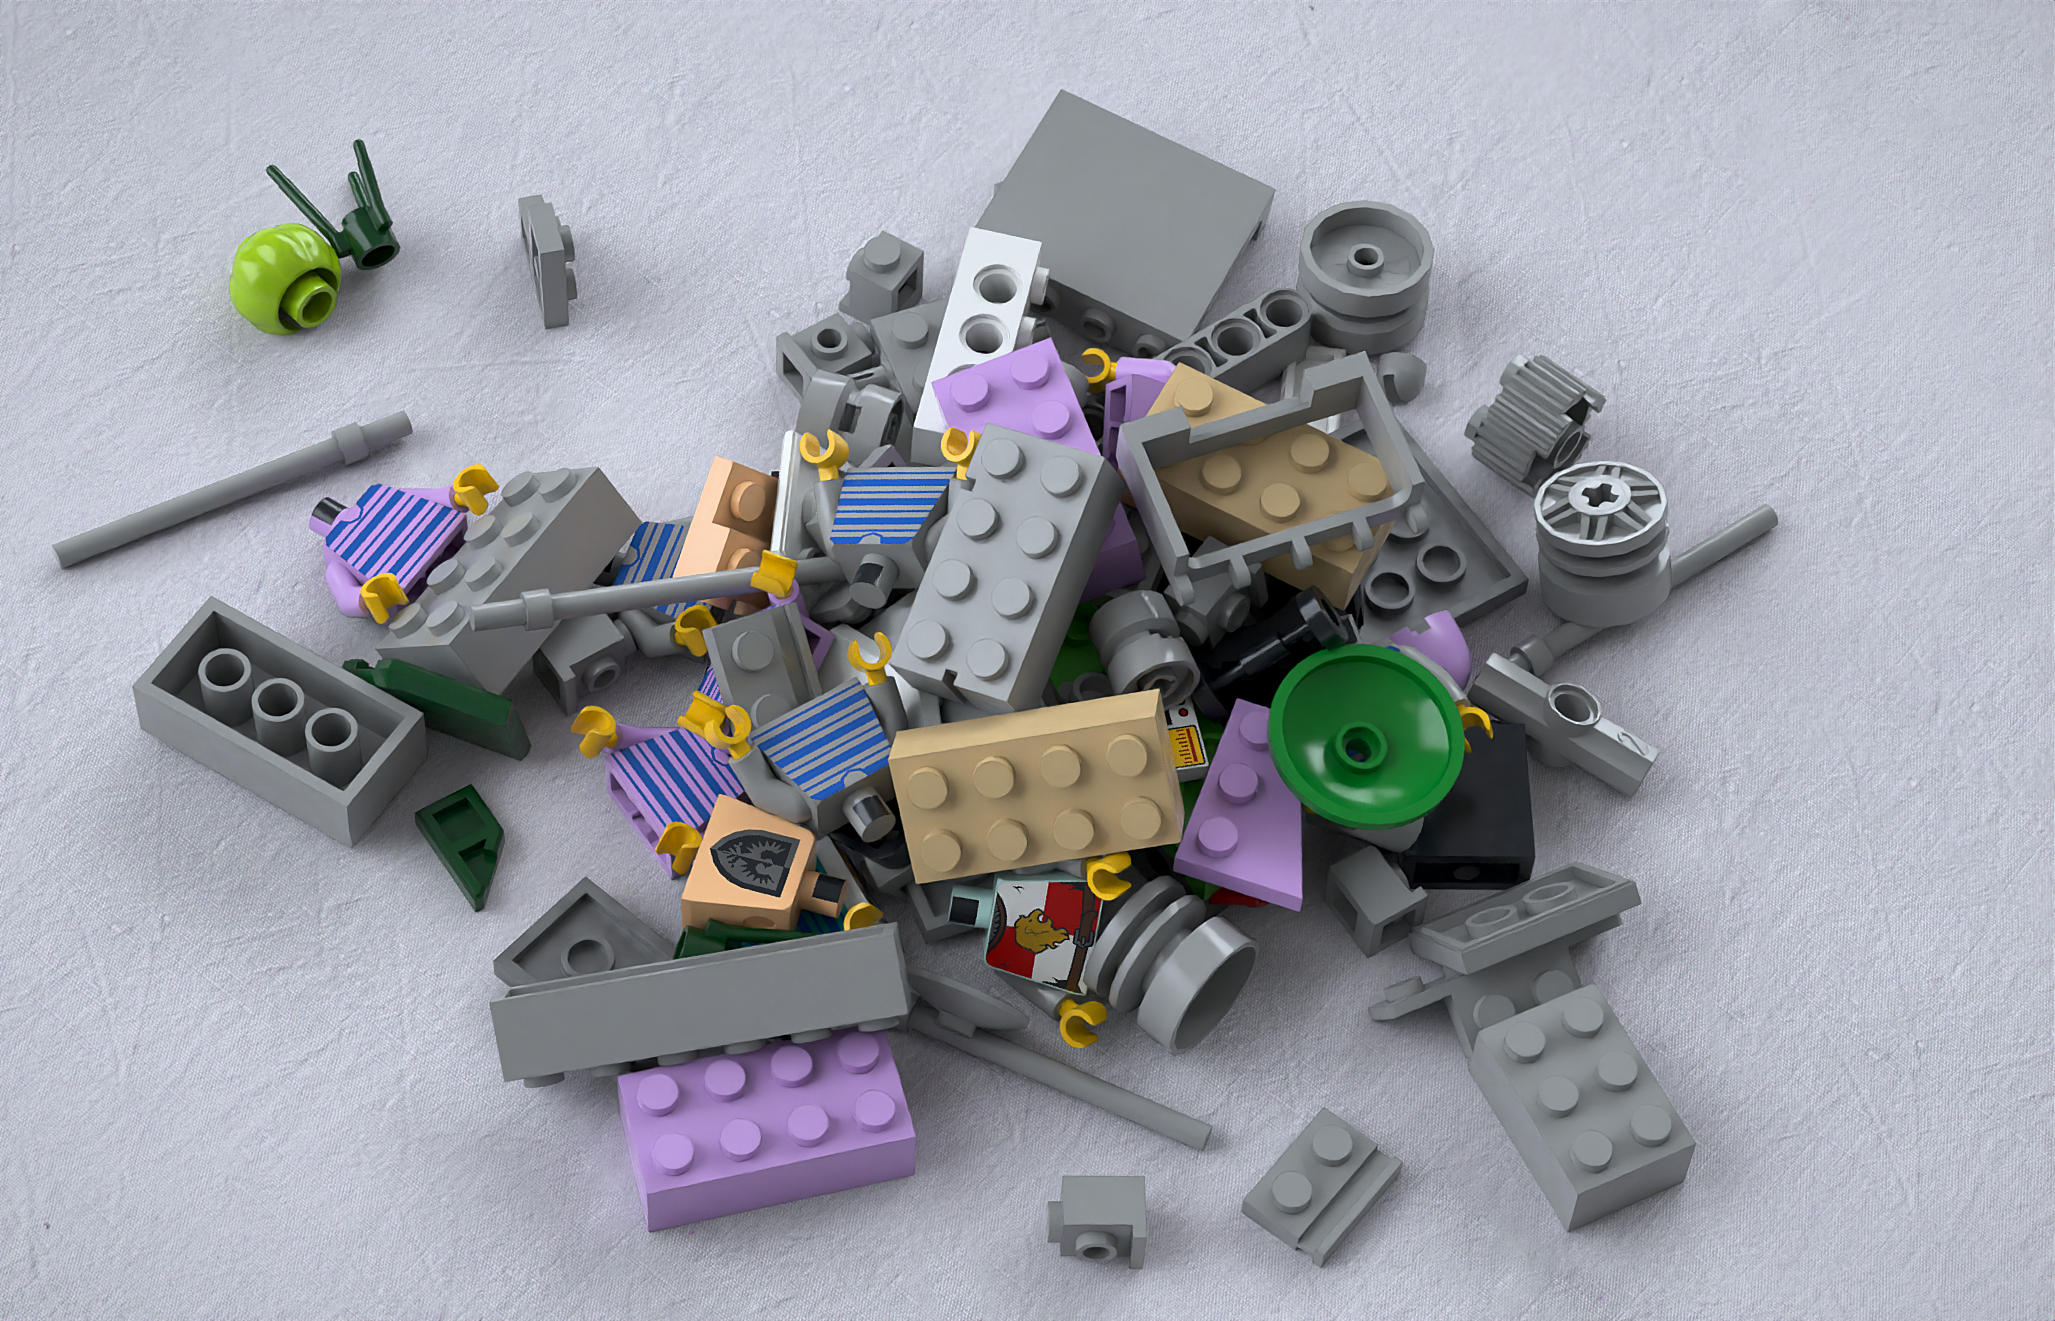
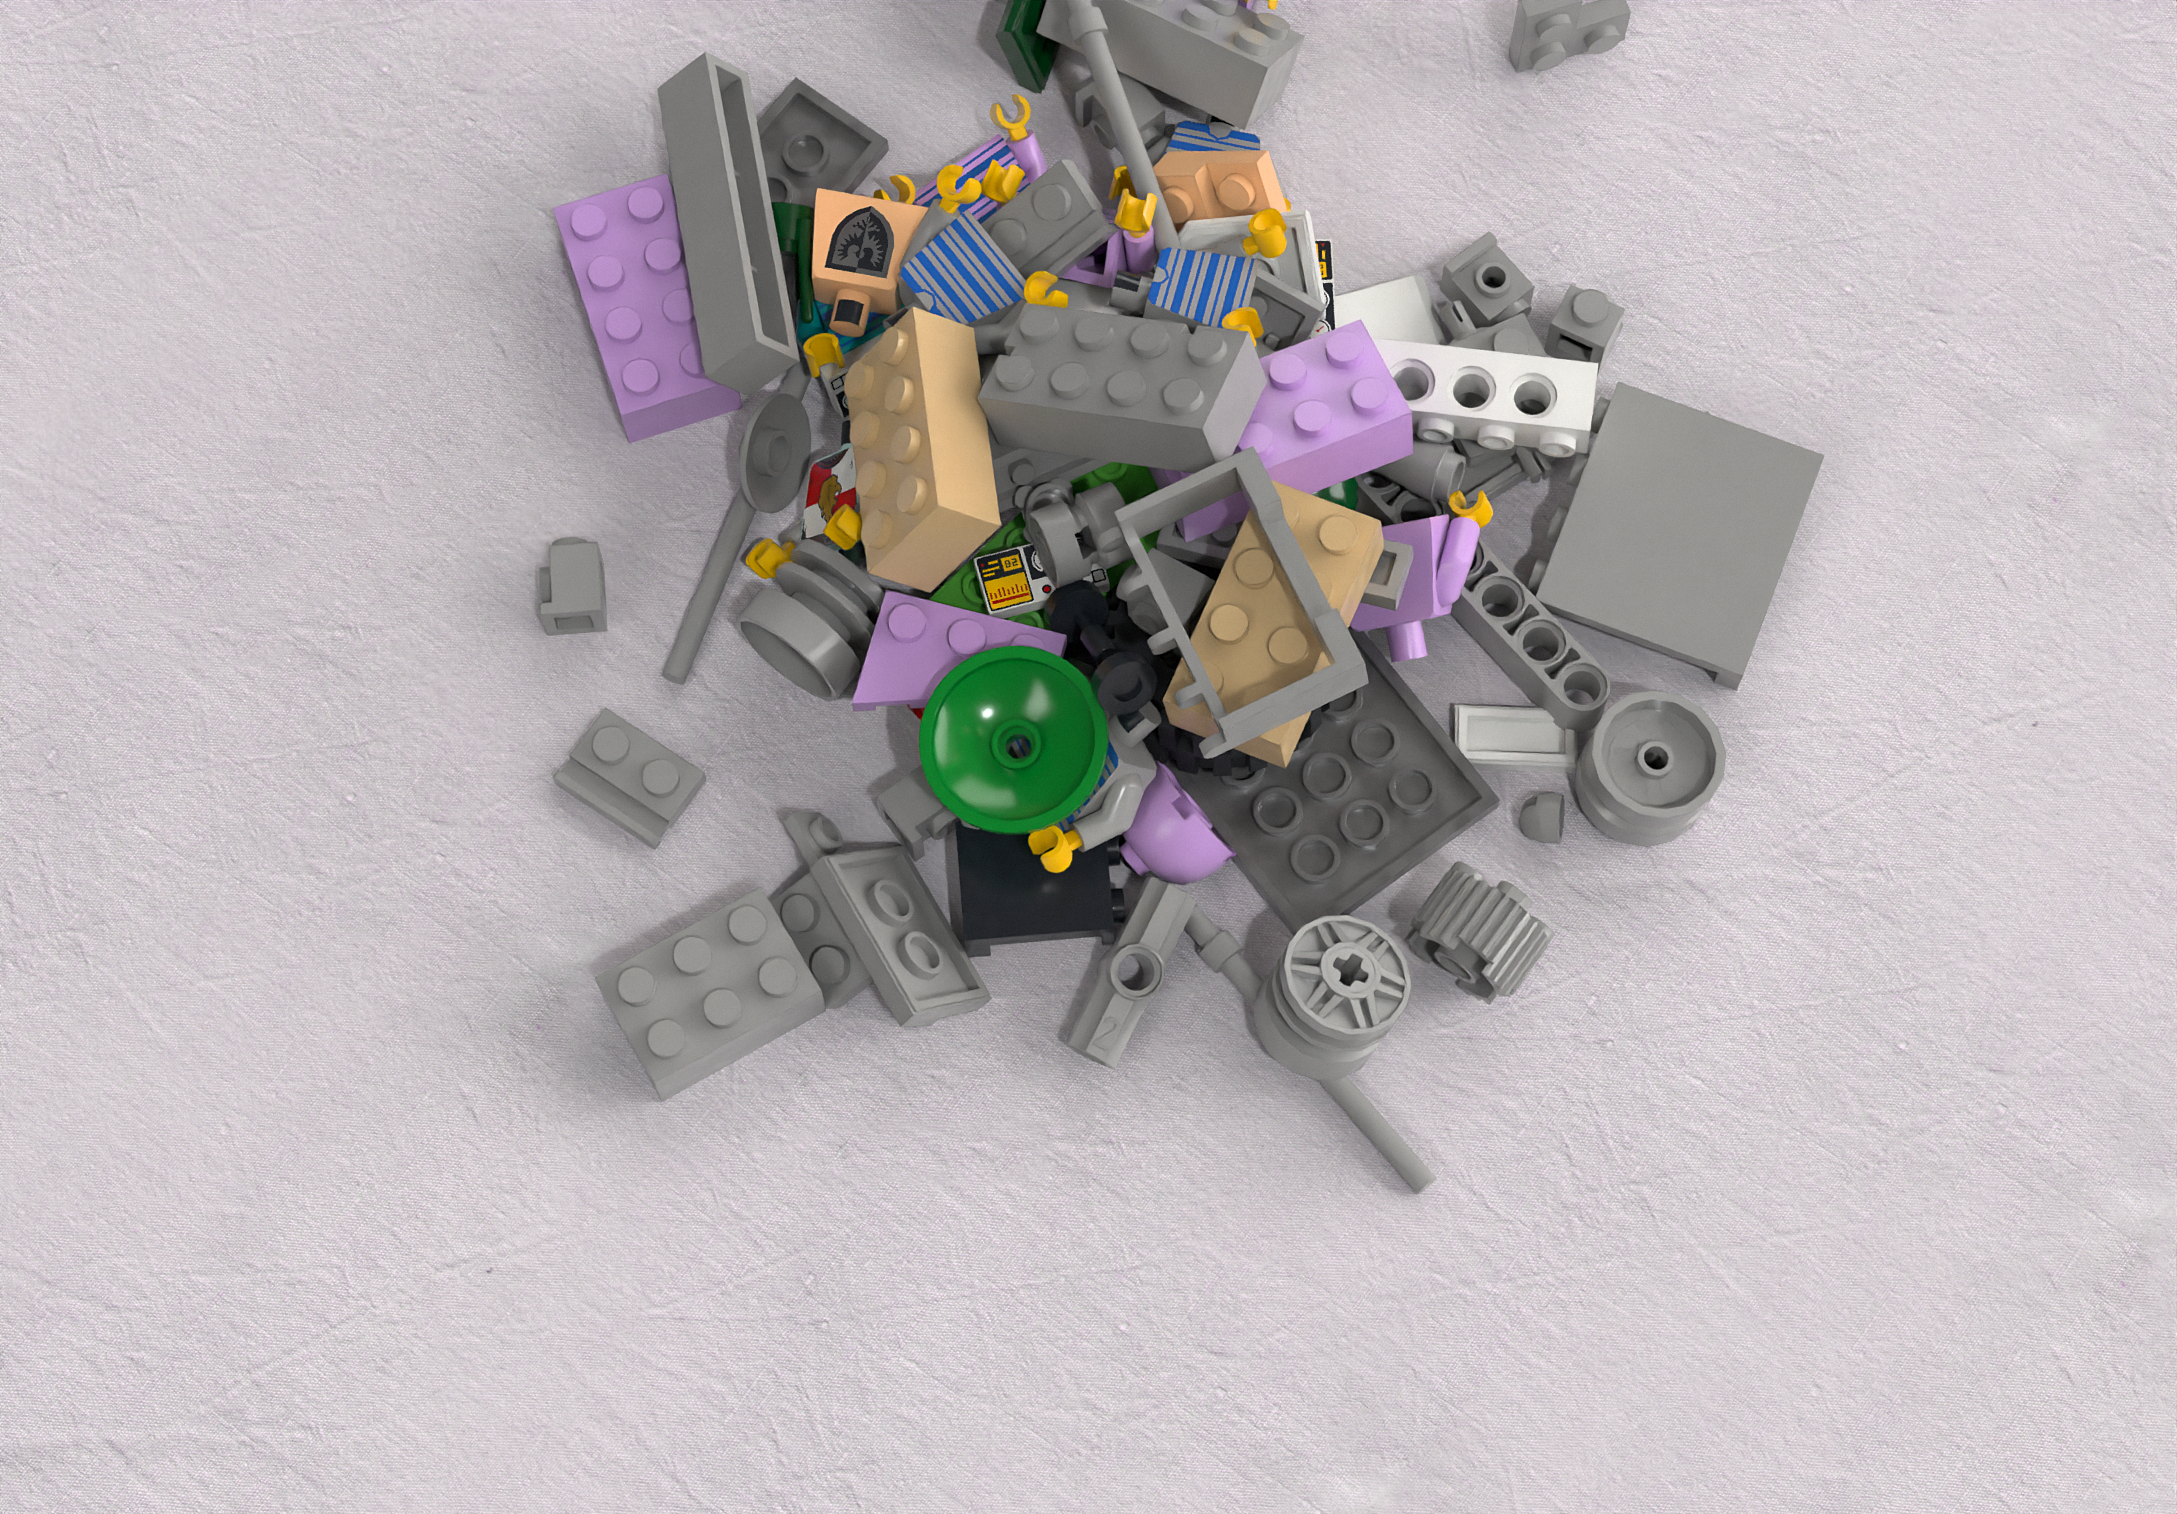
camera: 90 degrees right, 15 degrees up
dark green tile [414,784,505,912] -> none
light grey wheel [795,369,905,465] -> none

